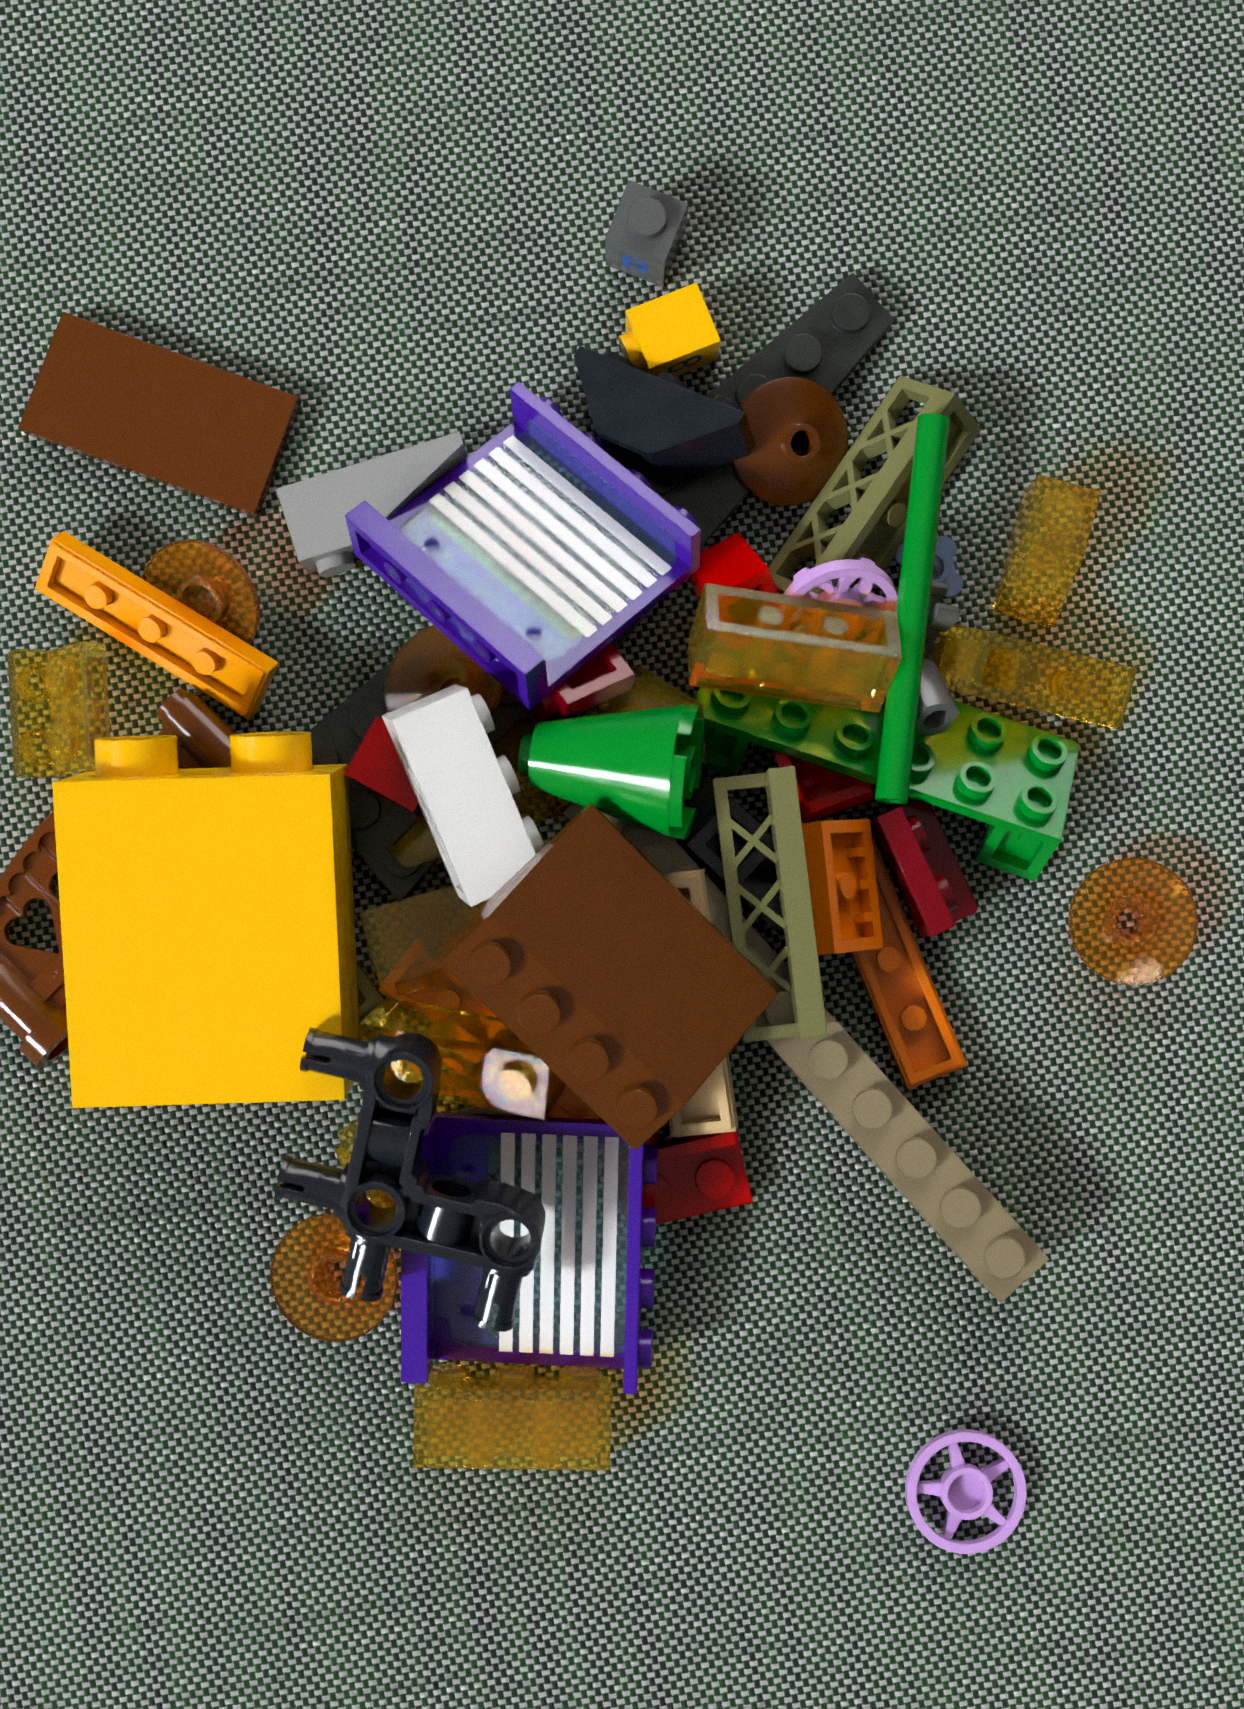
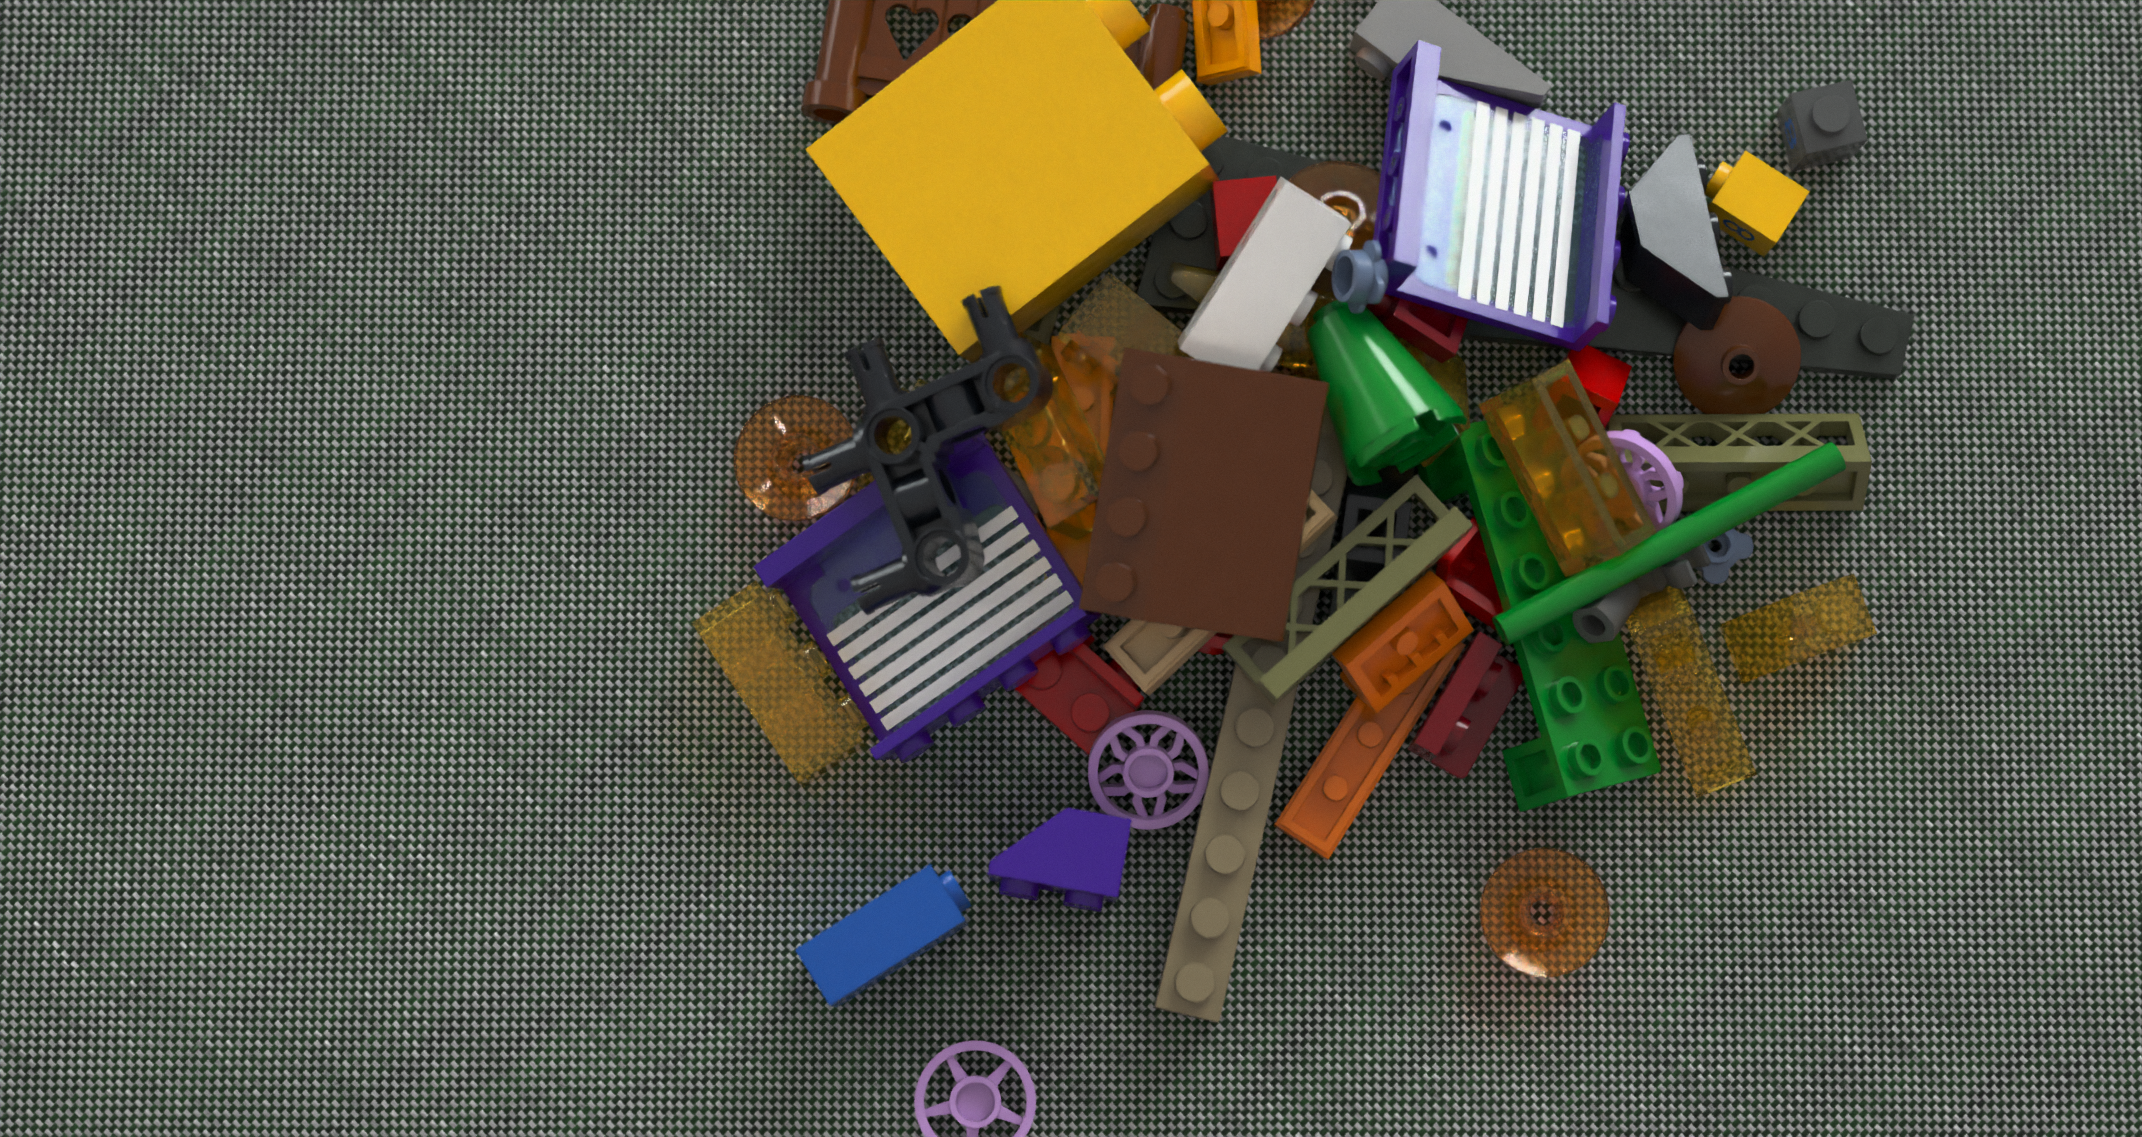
camera: 55 degrees right, 5 degrees down
none -> blue brick [795,864,971,1008]
none -> dark purple slope [988,808,1132,912]
none -> lavender wheel [1088,710,1209,830]
none -> sand blue plate [1332,240,1388,314]

